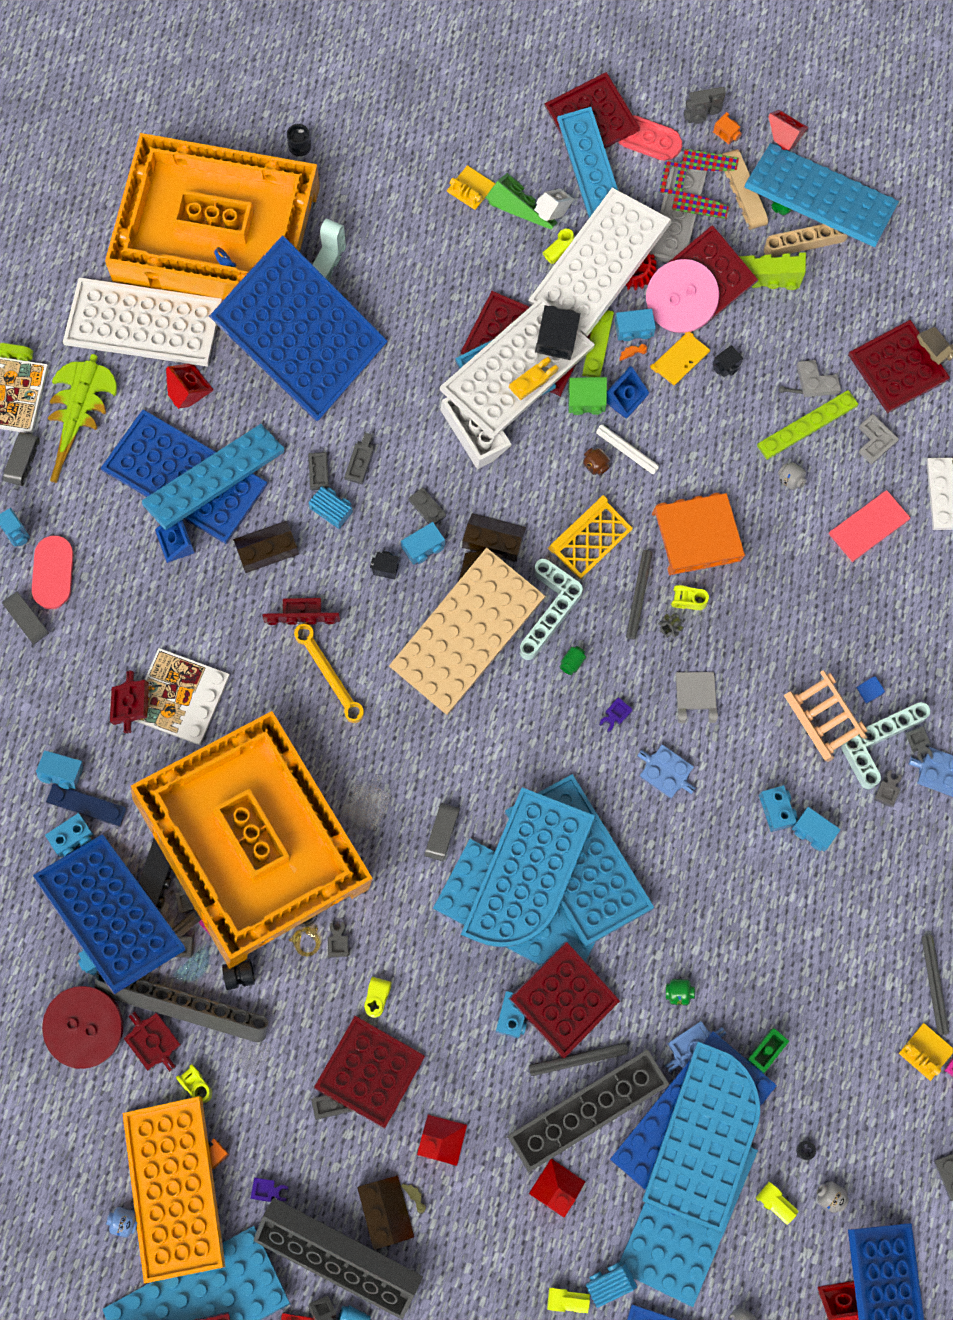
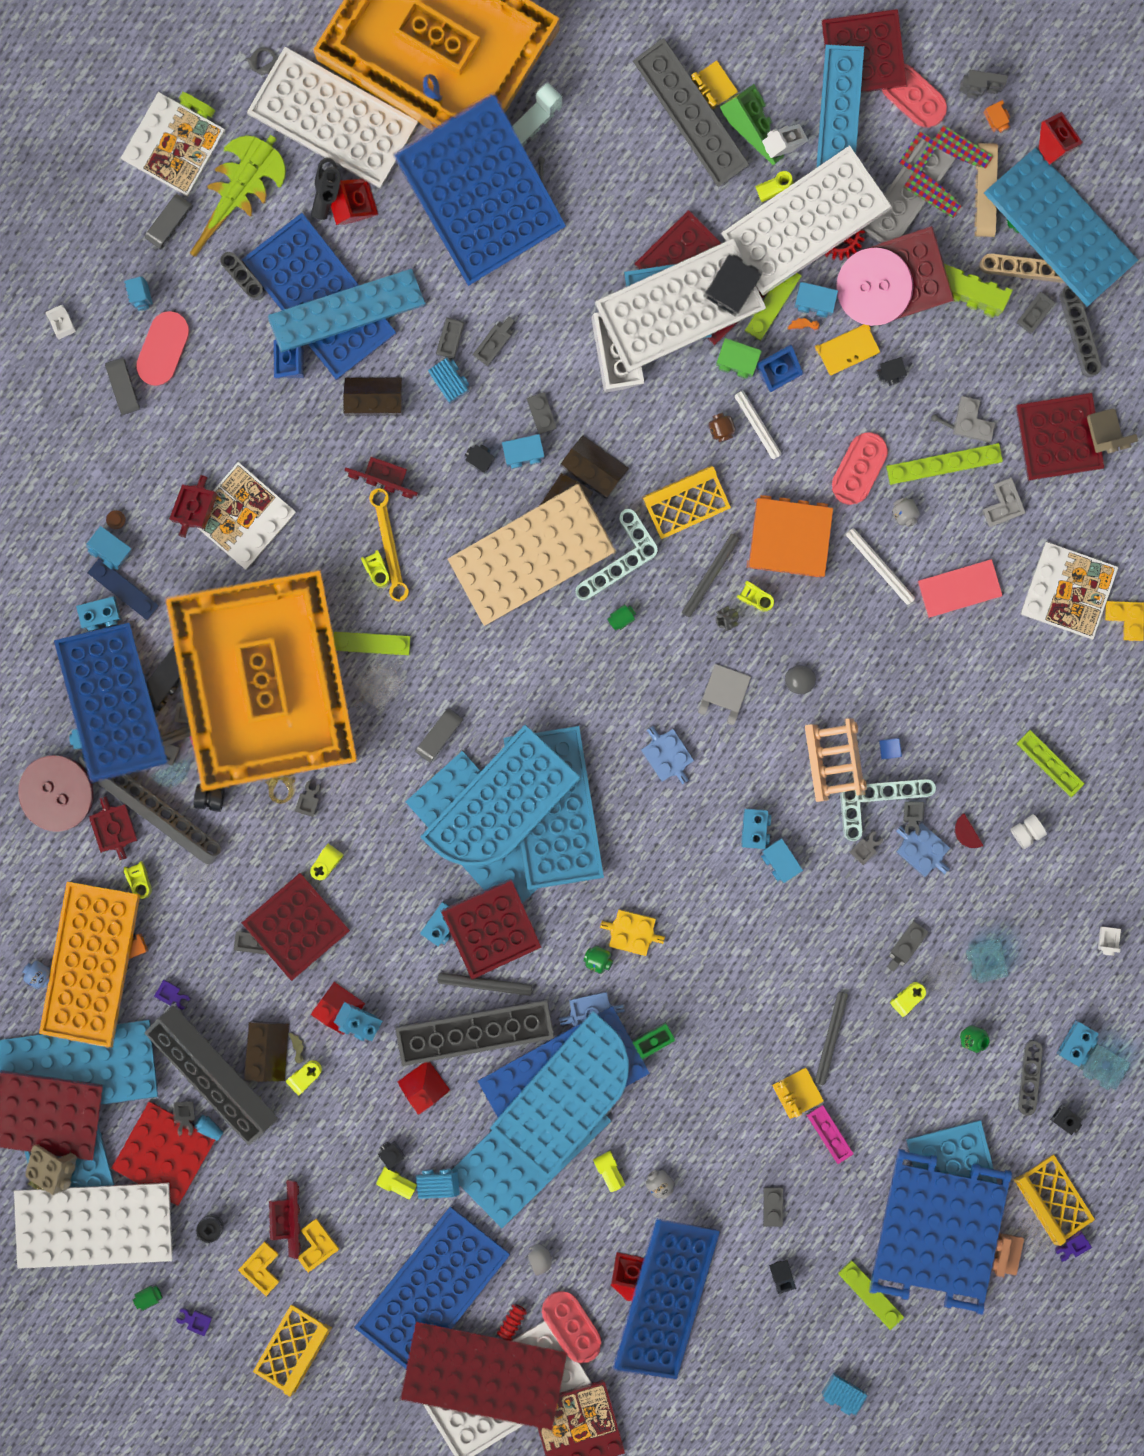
camera: 20 degrees right, 15 degrees up
yellow hinge [509,357,559,400] -> none
dark purple plate [599,697,633,733] -> none
black bush [796,1141,816,1160] -> none
none -> reddish brown plate [106,510,126,529]
none -> dark grey beam [220,252,264,301]
none -> dark grey piece [246,47,277,75]
none -> neon yellow piece [285,1060,322,1096]
none -> black connector [311,158,341,220]
none -> lime plate [333,631,411,656]
none -> dark azure brick [334,1002,383,1041]
none -> neon yellow piece [361,550,390,588]
none -> black brick [378,1141,406,1170]
none -> yellow plate [600,909,665,956]
none -> dark grey plate [632,38,750,188]
none -> dark grey hair [785,665,816,694]
none -> coral tile [832,432,888,505]
none -> white axle [846,528,915,605]
none -> dark grey plate [1016,292,1055,334]
none -> dark grey beam [1059,286,1101,378]

